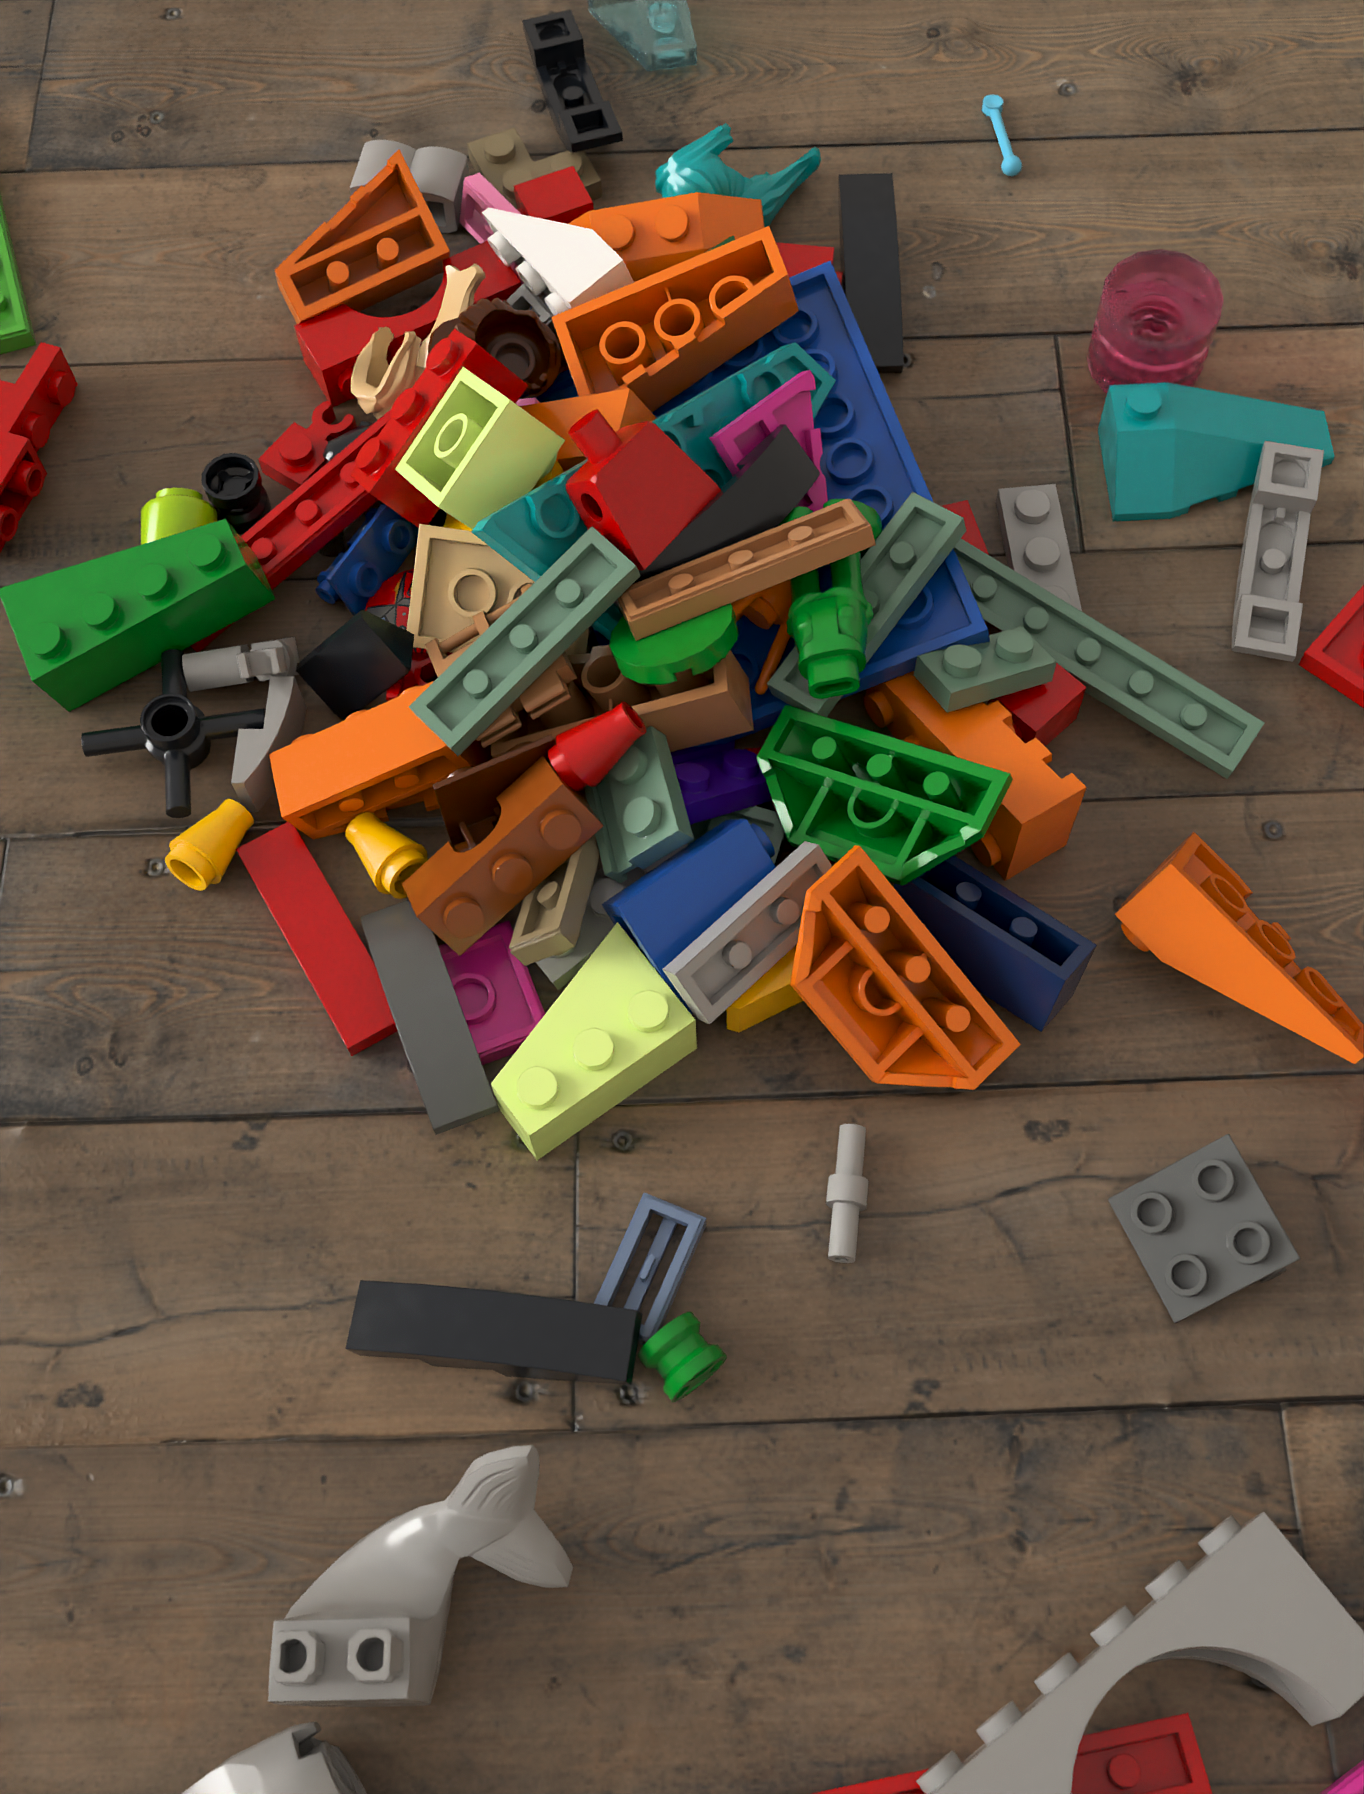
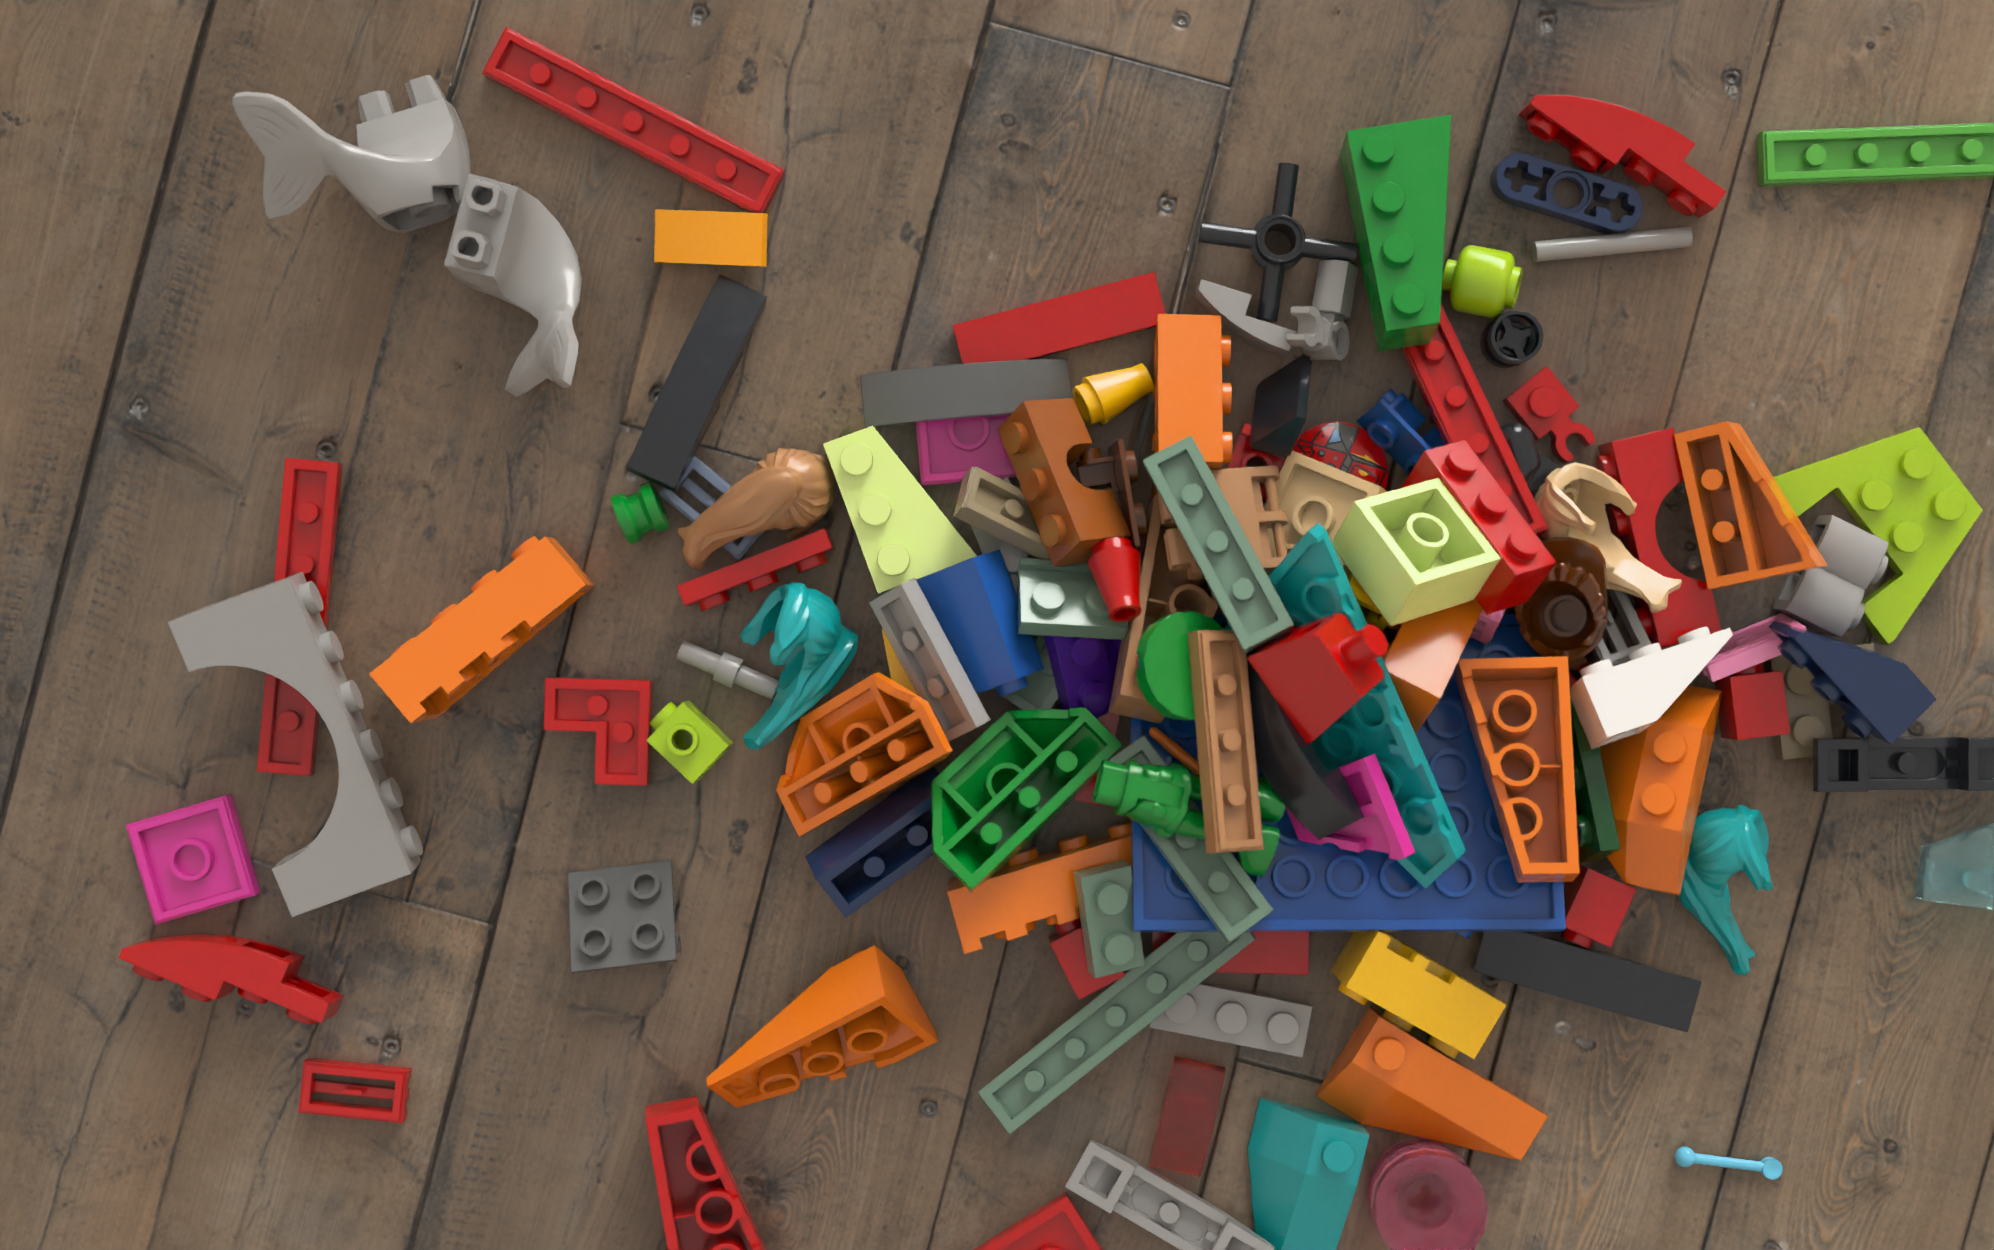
camera: 100 degrees right, 25 degrees up
yellow cone [165,799,254,891] -> none
none -> orange wedge [369,536,595,723]
none -> red tile [482,27,786,213]
none -> red plate [544,677,653,786]
none -> lime brick [646,700,734,784]
none -> light orange slope [654,209,768,267]
none -> red plate [677,528,836,612]
none -> medium nougat hair [678,448,836,570]
none -> teal hair [739,582,859,750]
none -> clear red slope [1150,1056,1225,1177]
none -> orange wedge [1315,1006,1548,1161]
none -> yellow wedge [1330,930,1506,1059]
none -> dark blue beam [1491,153,1643,234]
none -> light grey bar [1532,226,1693,262]
none -> dark blue slope [1768,621,1937,745]
none -> lime wing [1773,427,1983,645]

